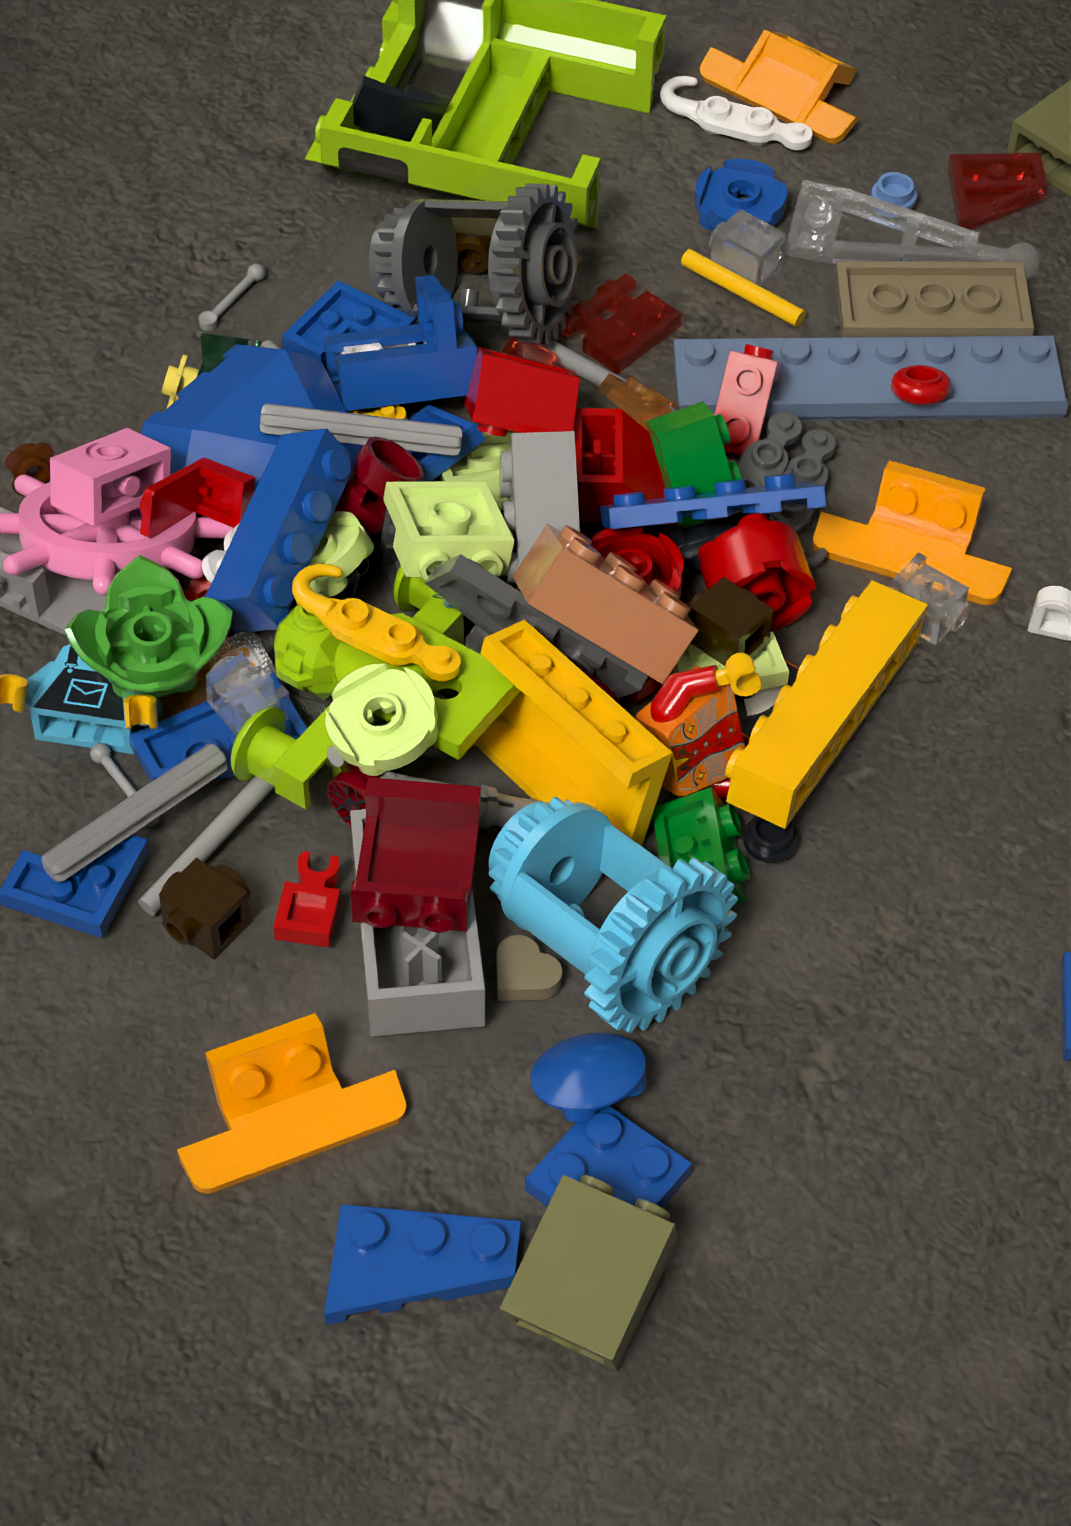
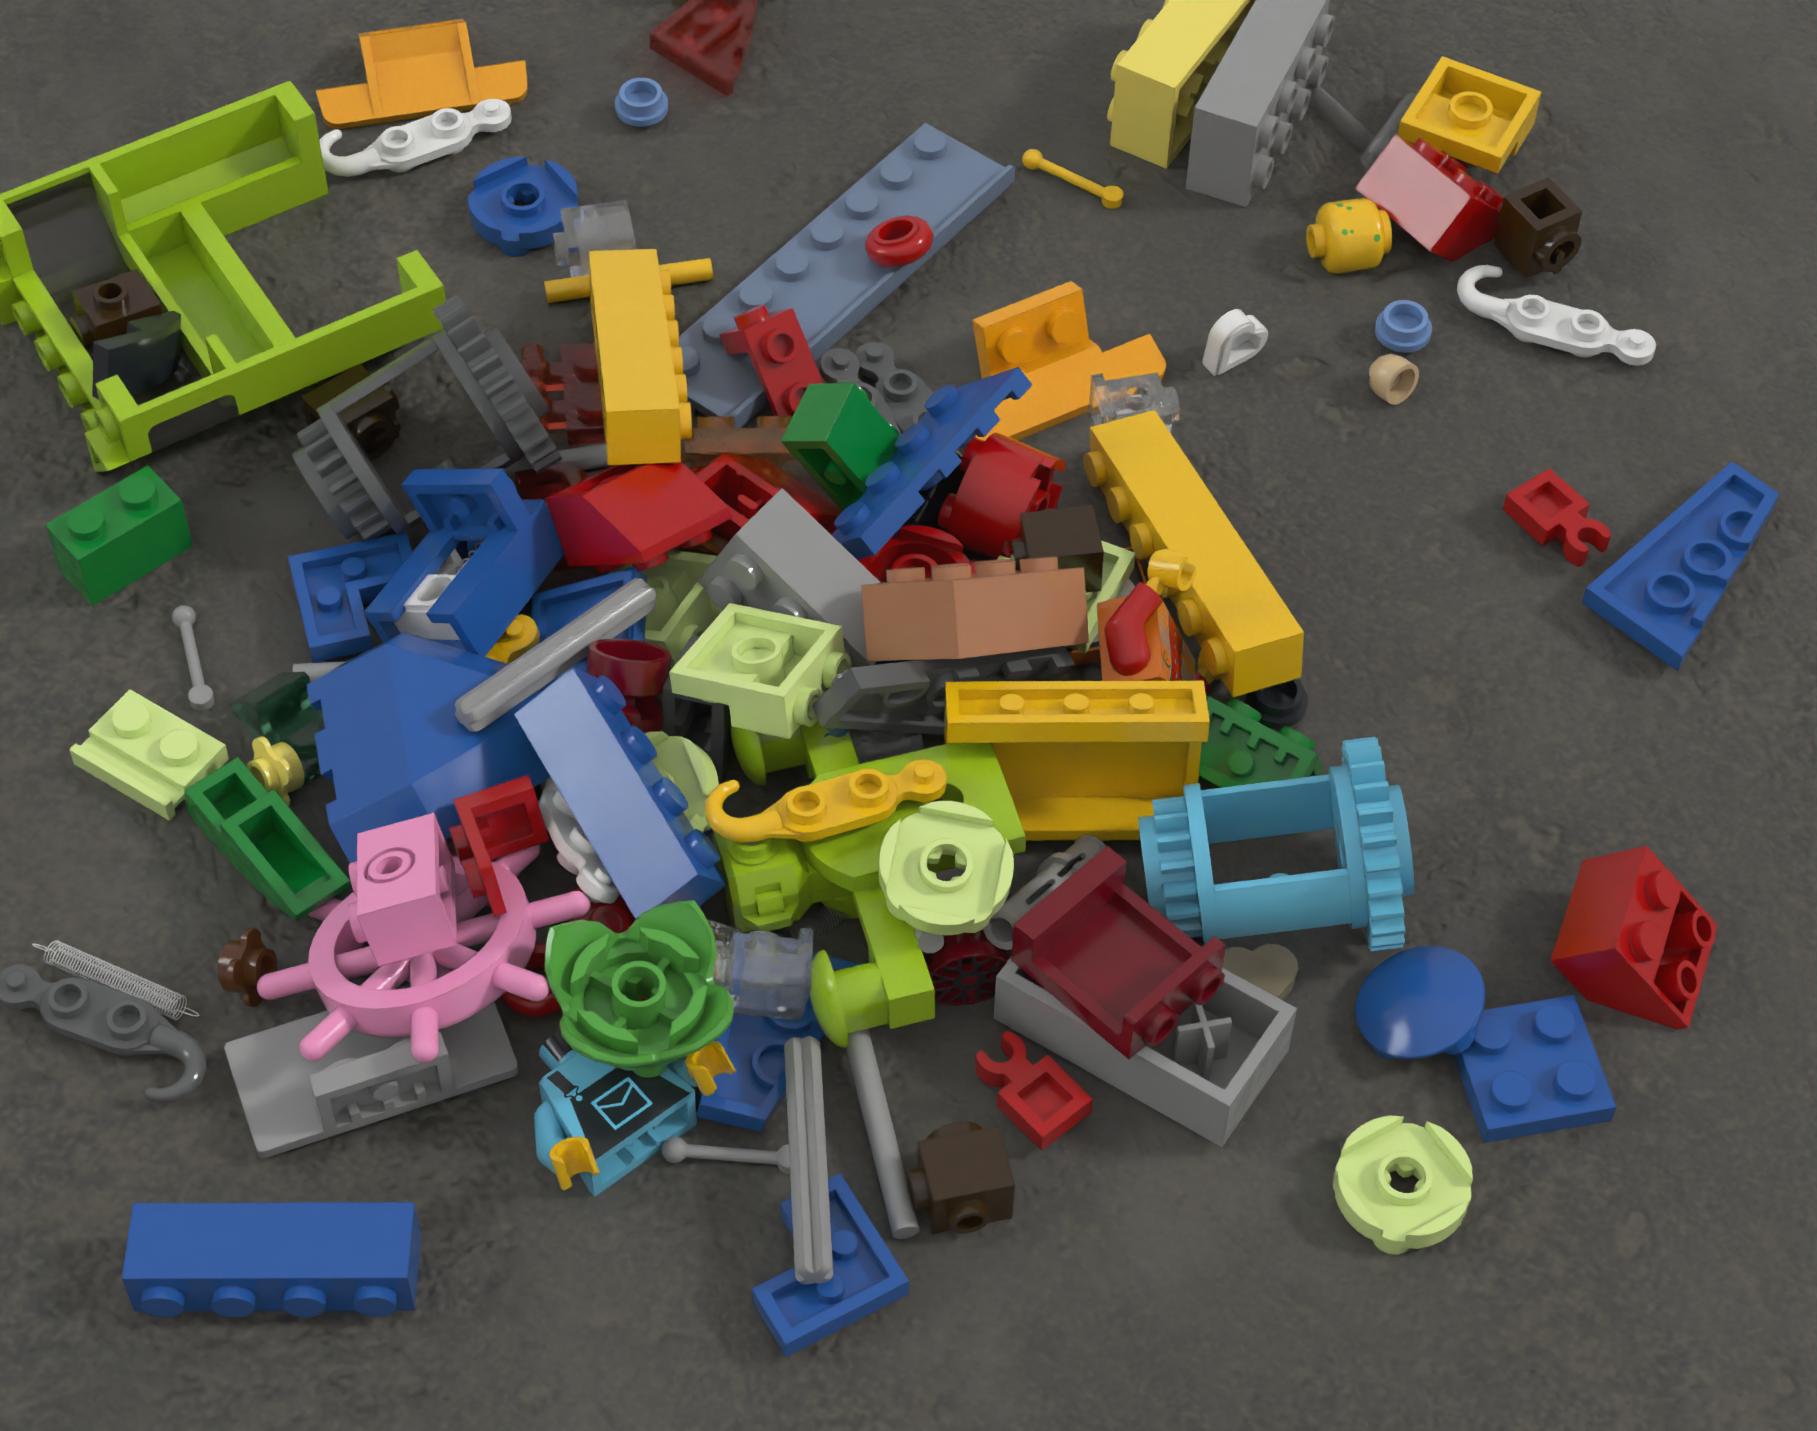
camera: 50 degrees left, 0 degrees up
light orange plate [177,1013,406,1194] -> none
blue wing [324,1204,521,1325] -> none
olive brick [499,1175,678,1372] -> none
clear plate [785,180,1040,279] -> none
dark tan plate [835,261,1034,338] -> none
none -> green brick [45,465,193,606]
none -> dark brown brick [69,269,162,353]
none -> yellowish green plate [69,690,229,821]
none -> green slope [184,757,350,922]
none -> yellow brick [589,249,692,465]
none -> yellowish green plate [1333,1116,1473,1254]
none -> red slope [1550,846,1718,1030]

